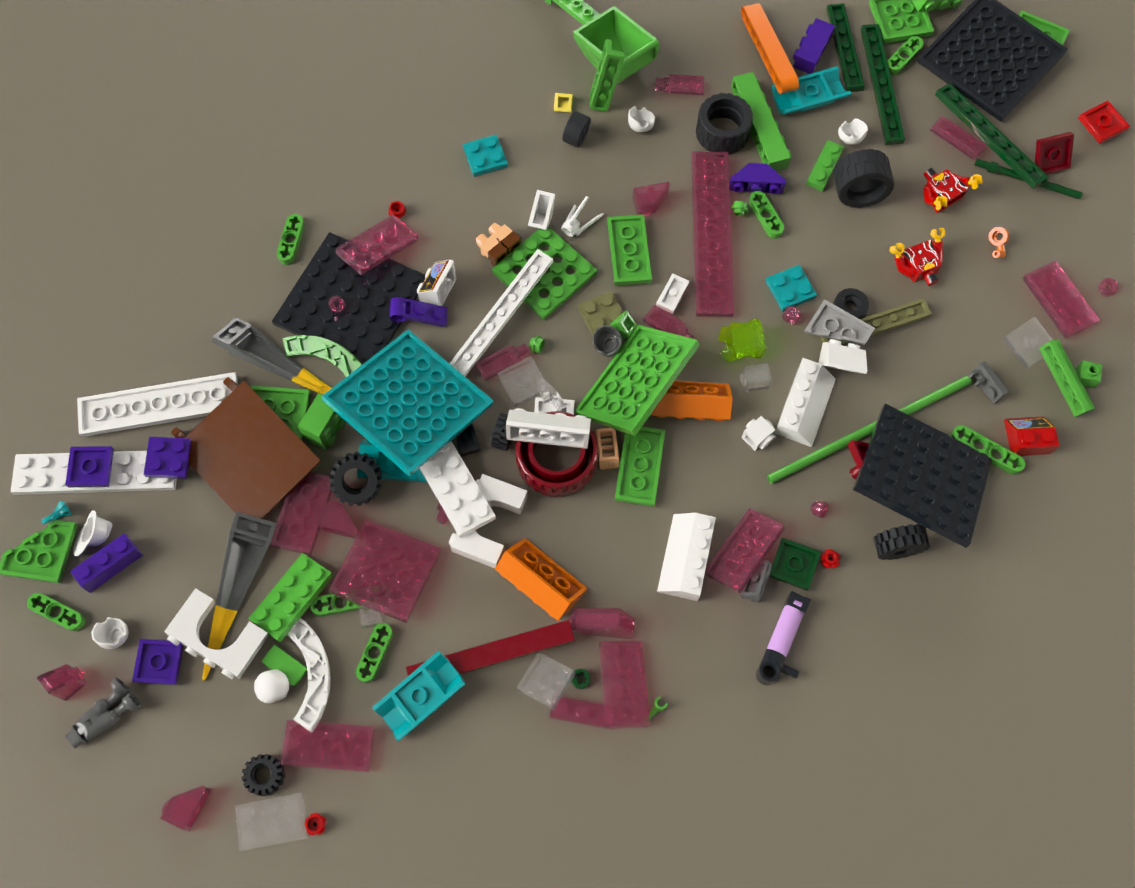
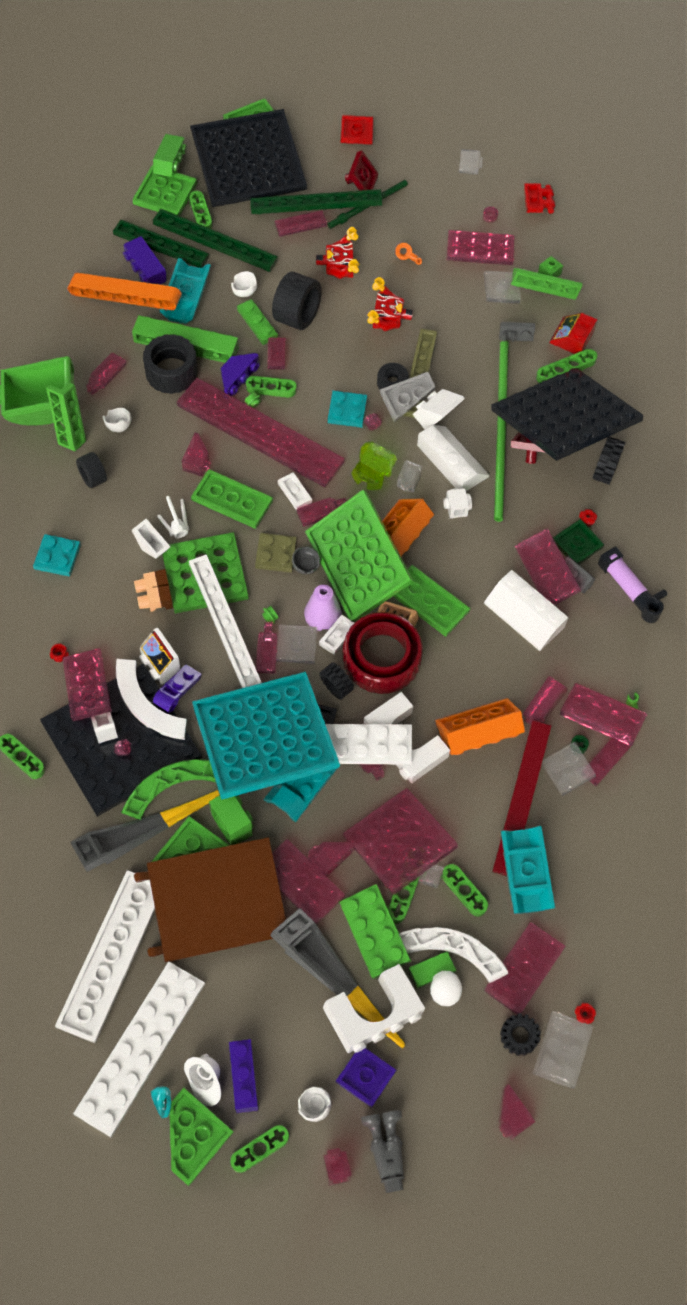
camera: 60 degrees left, 5 degrees down
dark purple plate [65,446,114,488] -> none
dark purple plate [143,437,192,479] -> none
black tyre [329,452,382,506] -> none
white slope [506,408,591,449] -> none
clear slope [537,378,567,412] -> none
light yellow slope [554,93,573,113] -> none
bright green slope [610,311,637,339] -> none
clear pink hinge [810,501,828,518] -> none
none -> white slope [90,710,118,743]
none -> white tile [116,659,187,740]
none -> clear pink plate [267,338,285,370]
none -> lavender cone [304,585,342,631]

